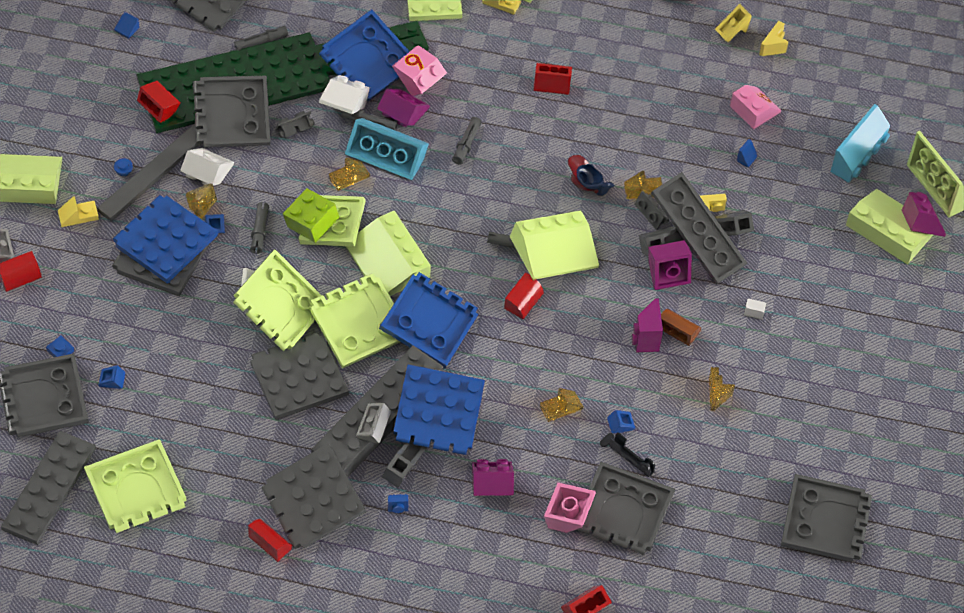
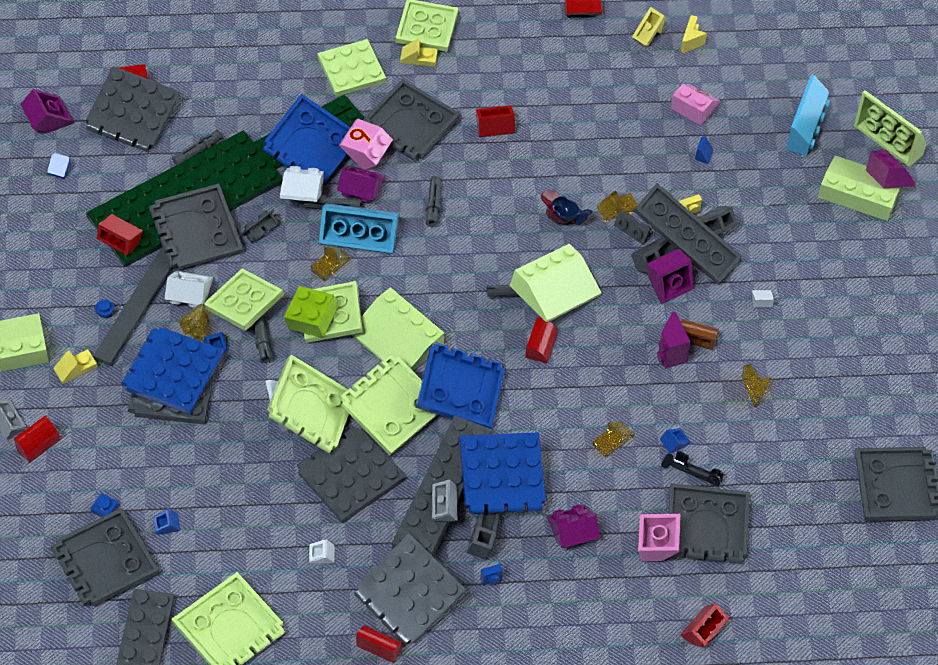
camera: 15 degrees left, 0 degrees up
none -> yellowish green plate [204,268,284,331]
none -> white slope [309,539,335,563]
none -> dark grey hinge [363,79,460,160]

